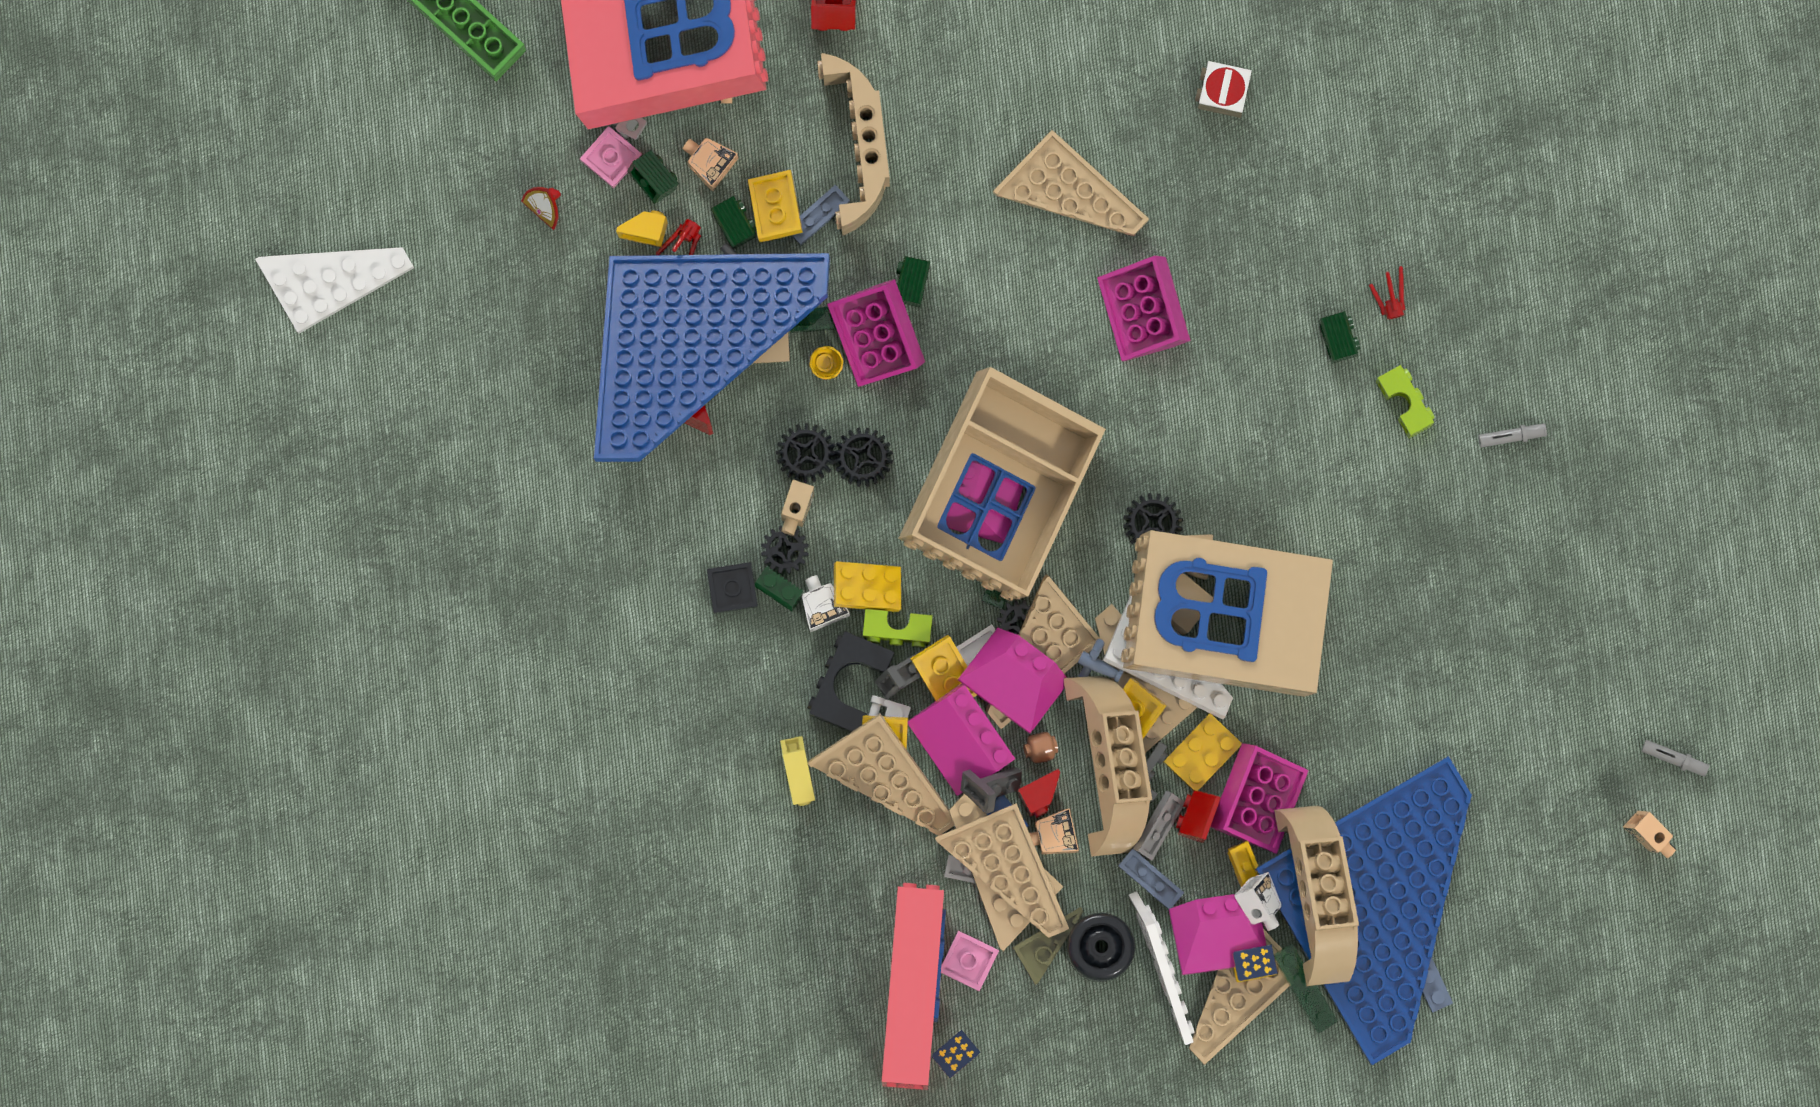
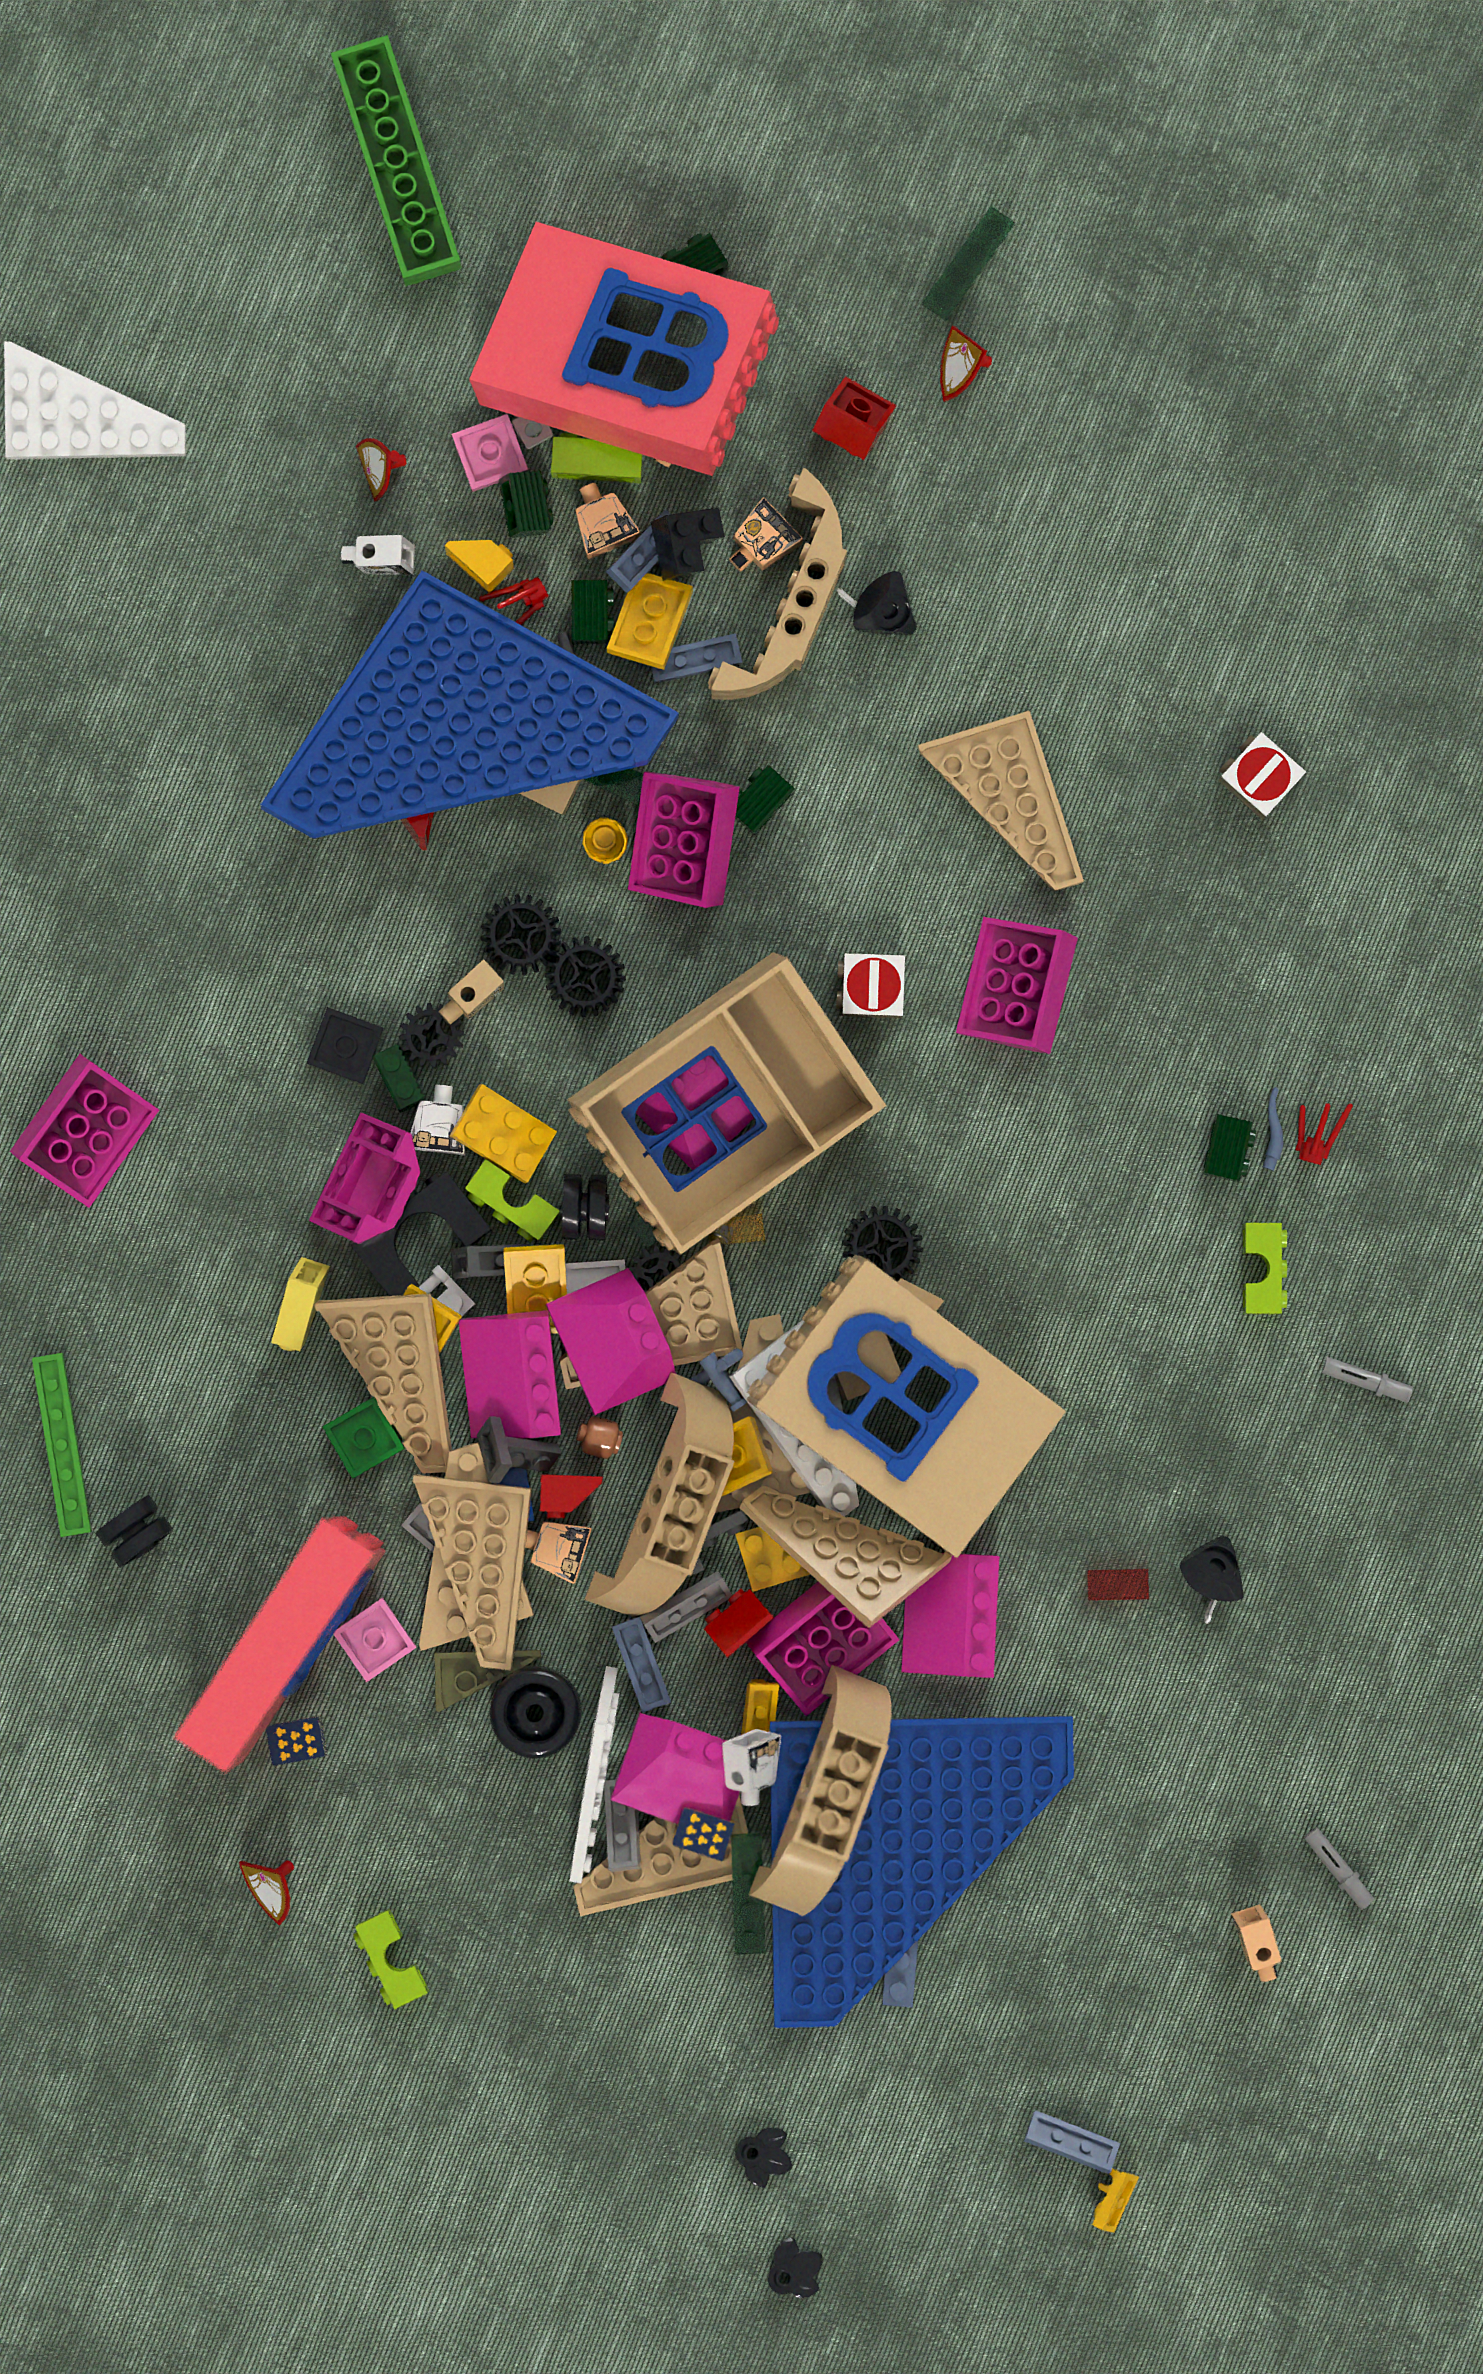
camera: 25 degrees right, 5 degrees up
none -> dark pink slope [9,1054,159,1208]
none -> bright green plate [32,1353,92,1537]
none -> black wheel [95,1495,174,1568]
none -> dark pink slope [309,1113,421,1244]
none -> green plate [322,1397,405,1479]
none -> white torso [341,535,415,575]
none -> lime brick [551,433,643,483]
none -> black wheel [562,1173,609,1241]
none -> light grey plate [604,1779,641,1872]
none -> sand blue plate [606,509,671,593]
none -> black brick [651,507,725,581]
none -> clear yellow leg [709,1213,765,1246]
none -> torso [729,497,803,572]
none -> tan wing [740,1485,952,1628]
none -> black hat [836,571,917,635]
none -> piece [836,953,905,1019]
none -> dark pink slope [901,1553,999,1678]
none -> sand blue plate [1023,2110,1120,2174]
none -> clear red tile [1087,1569,1149,1600]
none -> yellow plate [1092,2168,1139,2233]
none -> black hat [1180,1536,1244,1624]
none -> sand blue animal [1262,1087,1283,1171]

